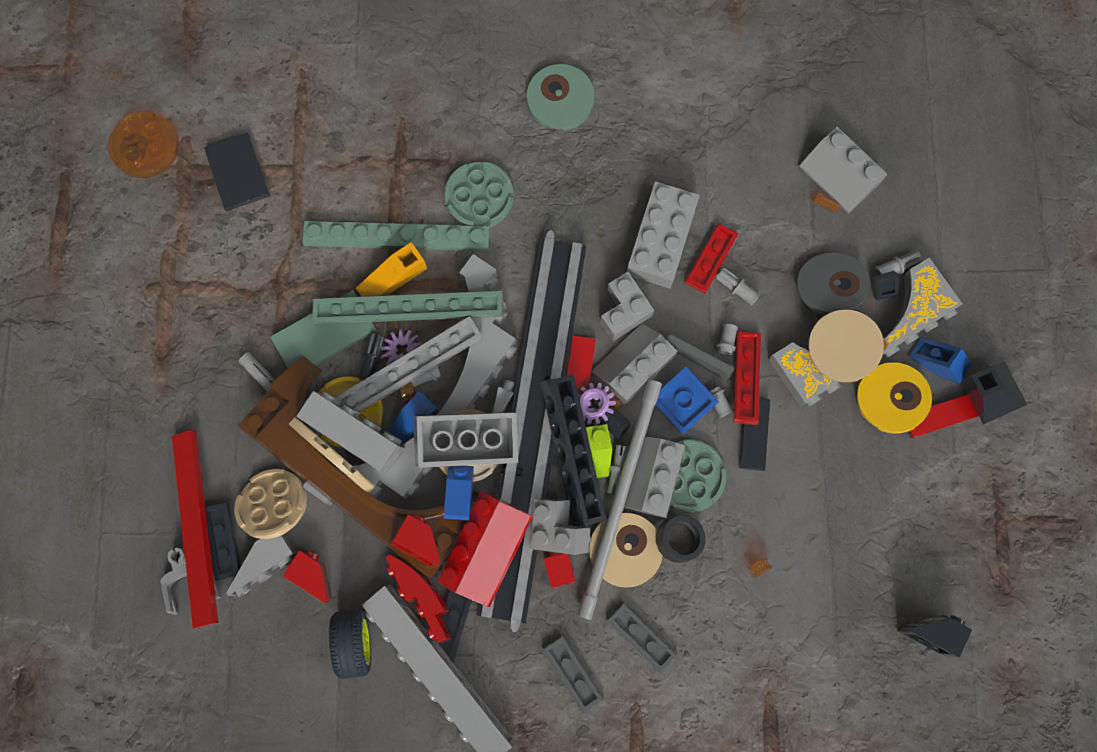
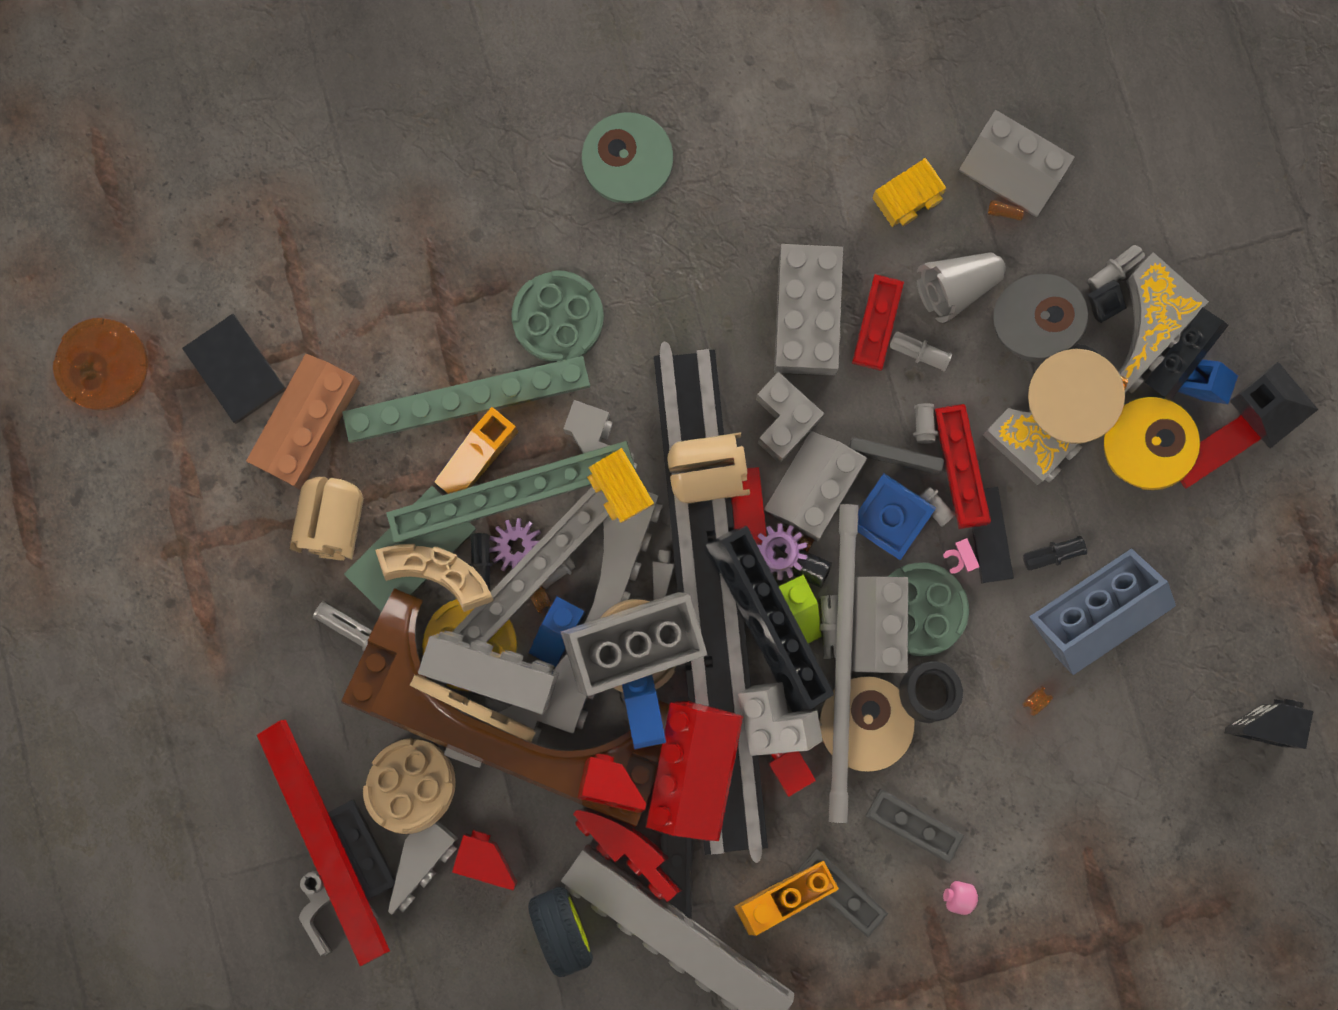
camera: 15 degrees left, 5 degrees up
none -> nougat slope [246,354,360,490]
none -> tan cylinder [289,477,364,561]
none -> tan tile [375,544,494,612]
none -> yellow brick [587,448,654,523]
none -> tan cylinder [667,432,750,503]
none -> light orange slope [734,861,839,936]
none -> yellow brick [872,158,946,227]
none -> light grey cone [917,252,1006,323]
none -> bright pink tile [943,538,980,574]
none -> bright pink piece [943,881,978,915]
none -> black axle [1023,536,1087,571]
none -> sand blue slope [1029,548,1176,675]
none -> black plate [1145,307,1229,401]

